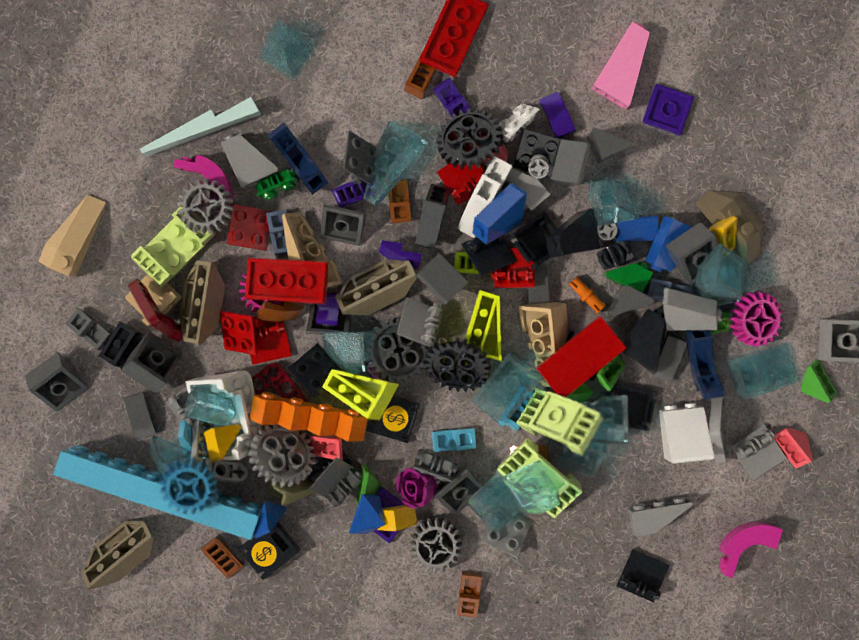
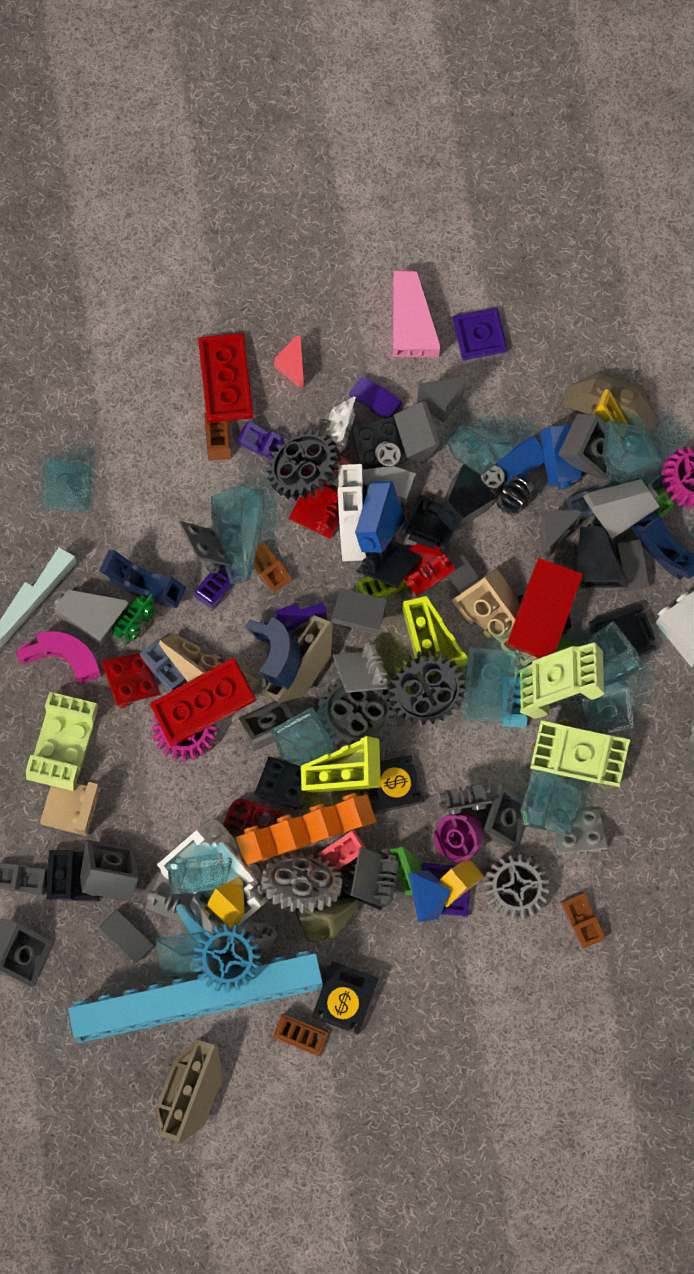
camera: 30 degrees left, 15 degrees down
dark red beam [128,279,184,342] -> none
light grey gear [177,178,234,235] -> none
dark tan wedge [179,260,225,344] -> none
red hinge [220,311,262,355] -> none
red hinge [250,321,292,365] -> none
blue slope [253,501,287,539] -> none
dark orange slope [257,301,304,322] -> none
dark purple slope [316,292,340,325] -> none
dark grey slope [320,204,366,246] -> none
black slope [415,183,451,249] -> none
medium azure slope [431,428,476,452] -> none
clear light blue slope [503,460,560,514] -> none
orange pin [569,276,606,314] -> none
bright green slope [597,355,625,391] -> none
green slope [603,262,653,293] -> none
none -> dark blue arch [245,617,301,690]
none -> coral slope [274,336,304,387]

